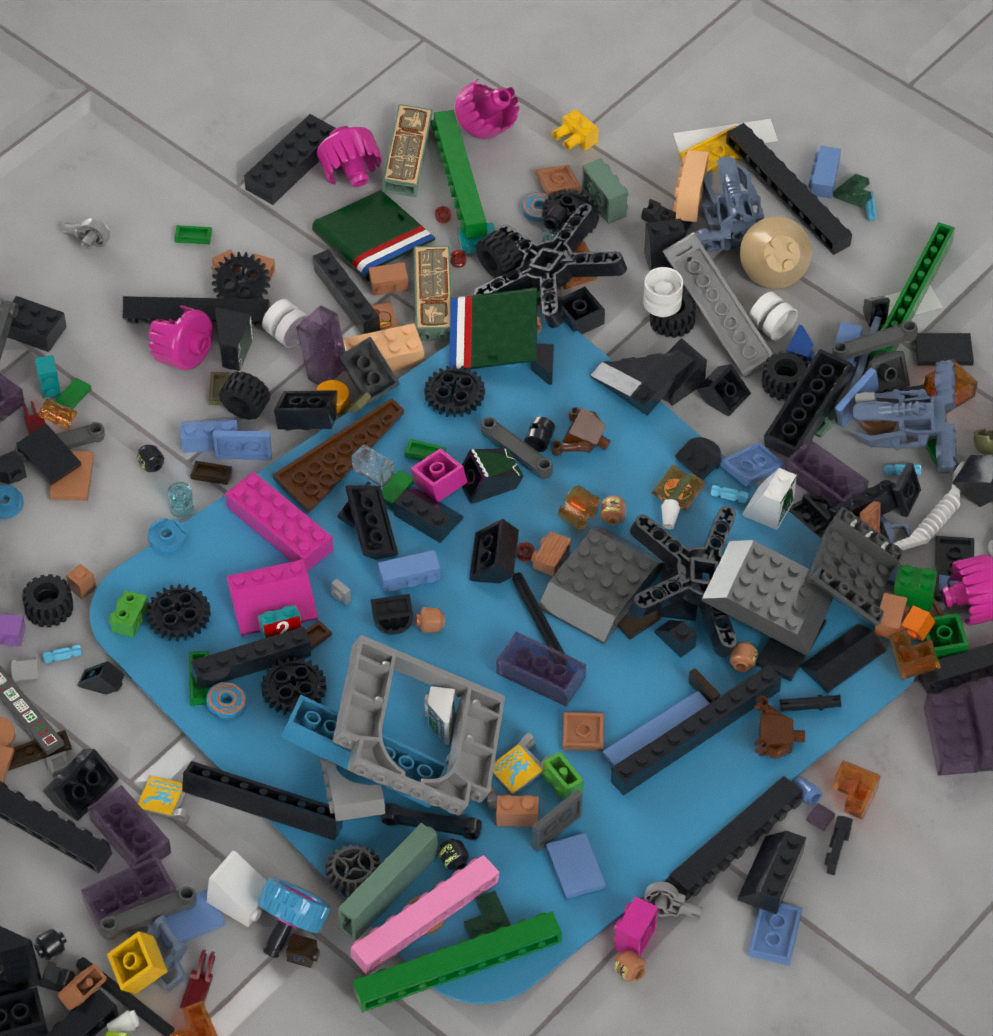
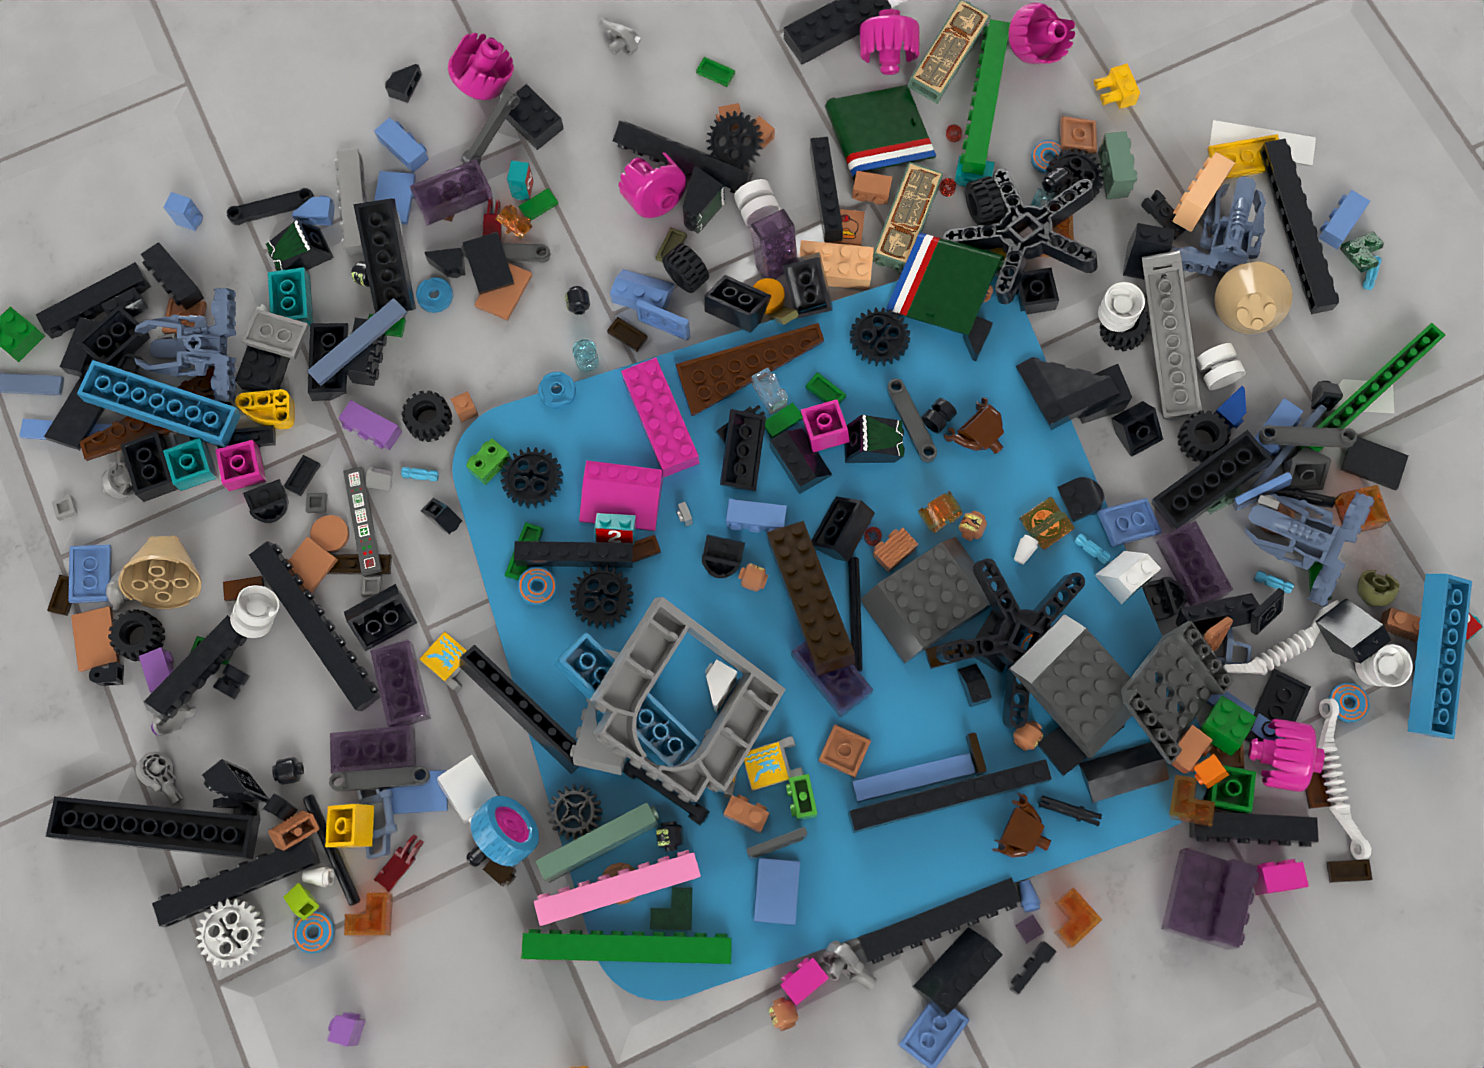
camera: 25 degrees right, 20 degrees up
none -> dark brown brick [767,521,855,676]

